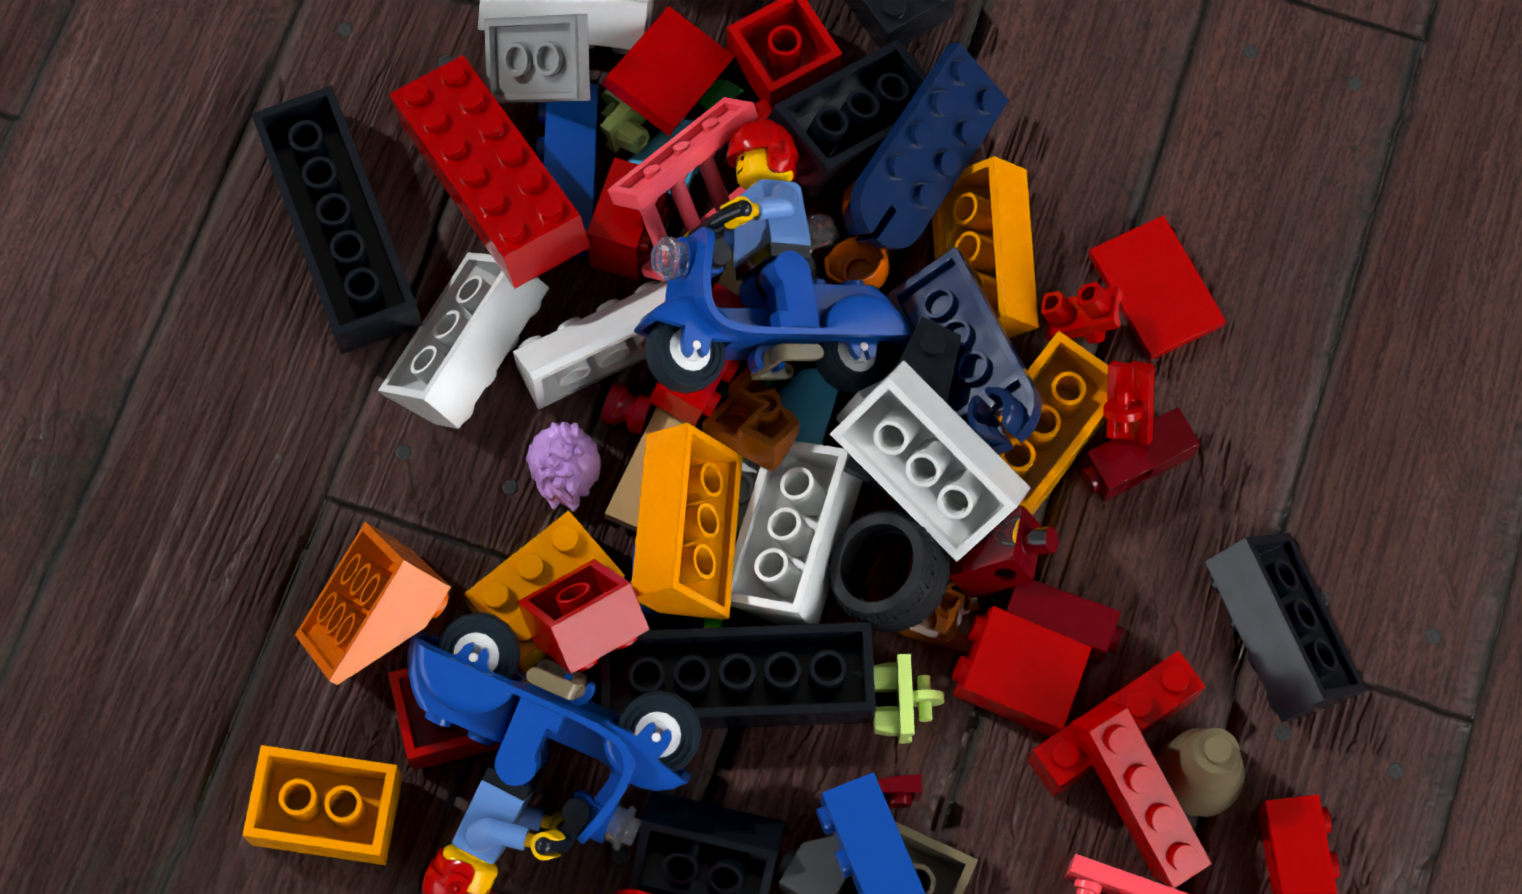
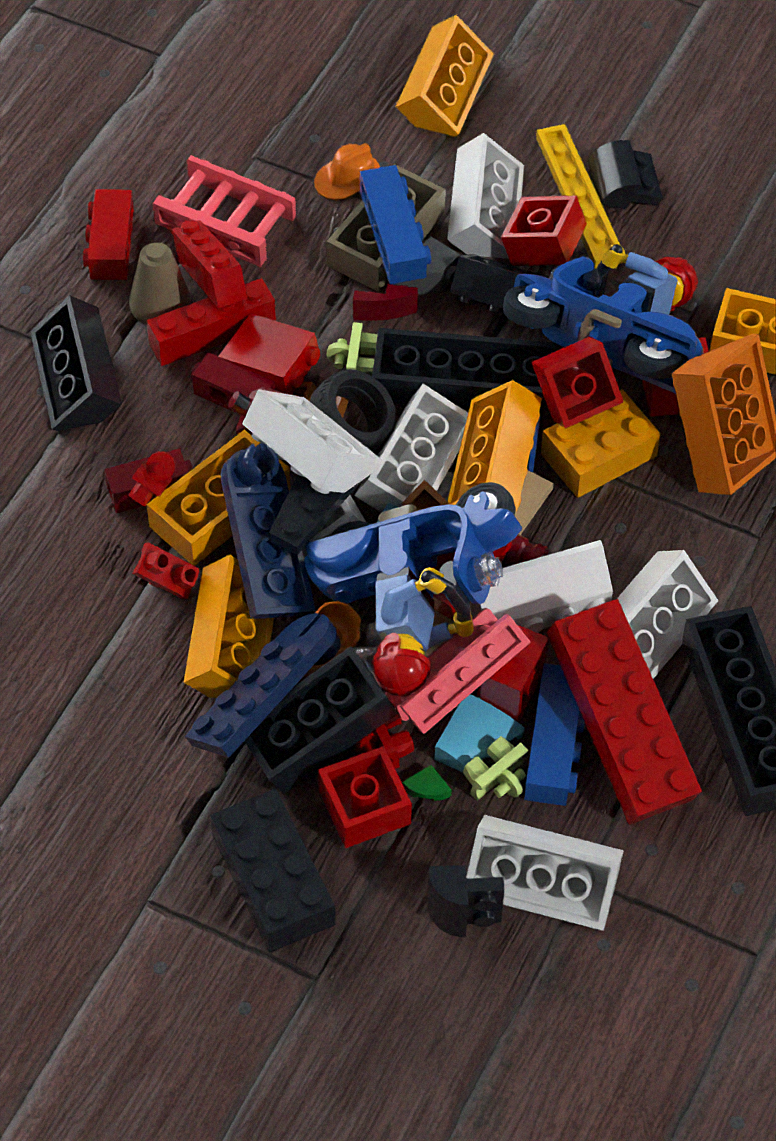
camera: 170 degrees left, 15 degrees down
light grey tile [484,14,590,103] -> none
lavender hair [526,422,601,512] -> none
red tile [602,6,735,137] -> none
red tile [1088,215,1226,362] -> none

